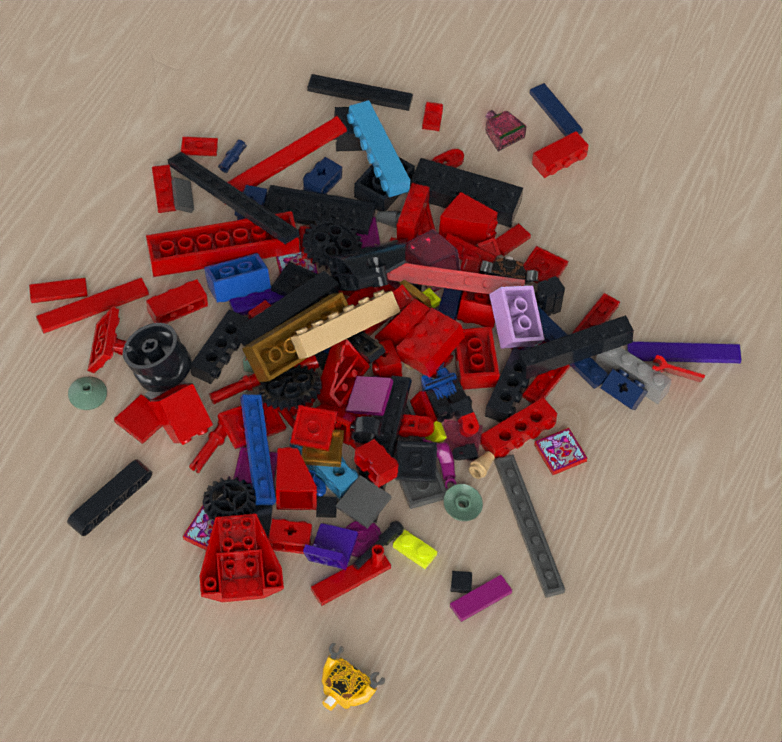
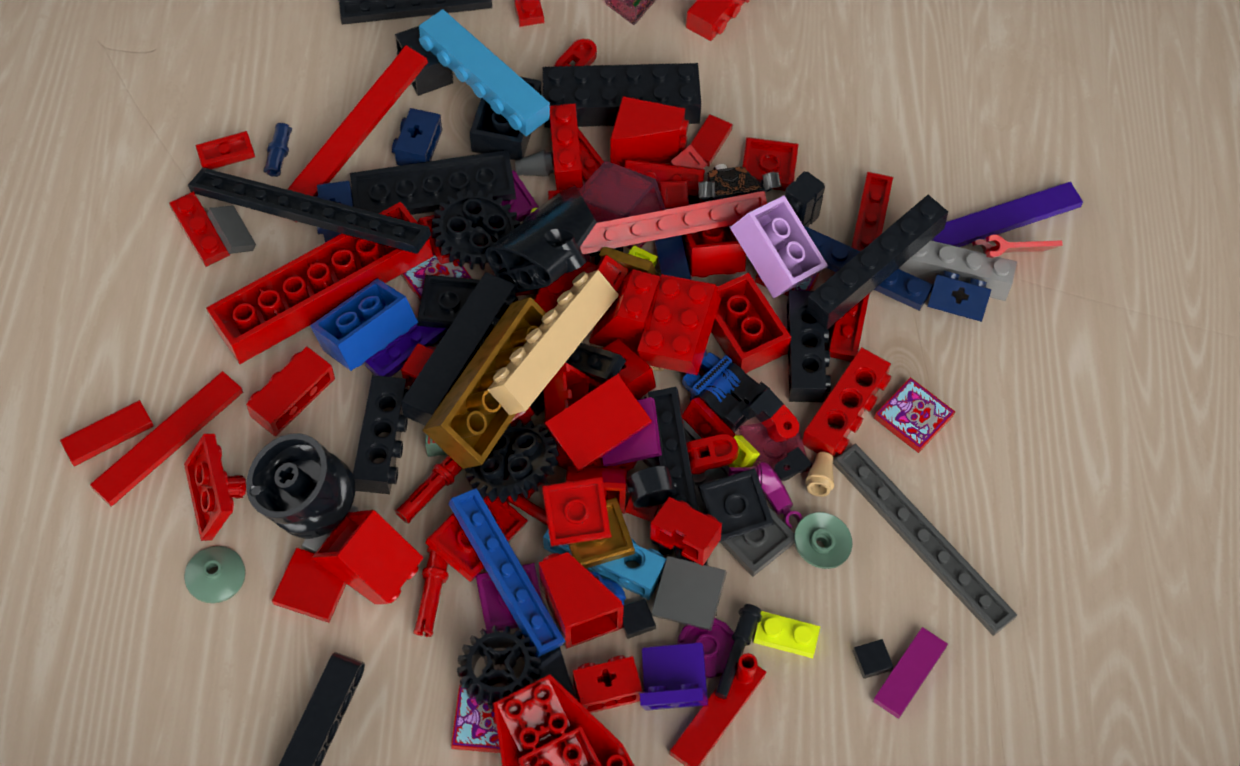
camera: 20 degrees left, 5 degrees up
none -> red tile [545,374,652,472]

